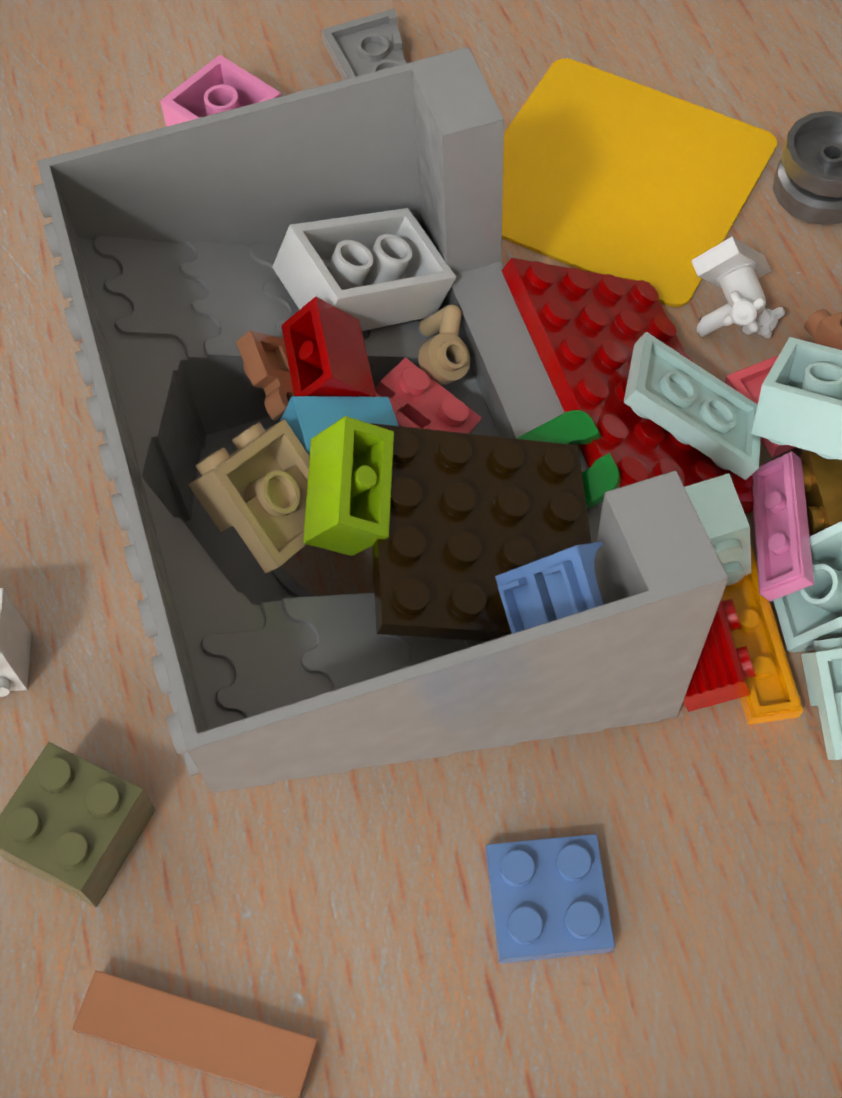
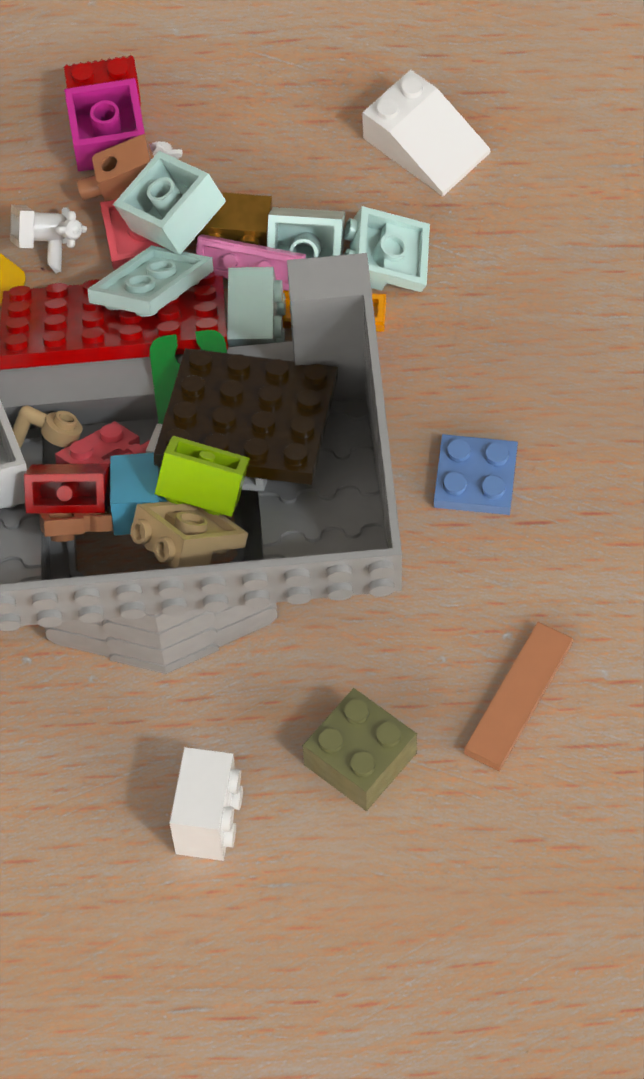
camera: 75 degrees left, 0 degrees up
medium blue piece [495,541,604,634] -> none

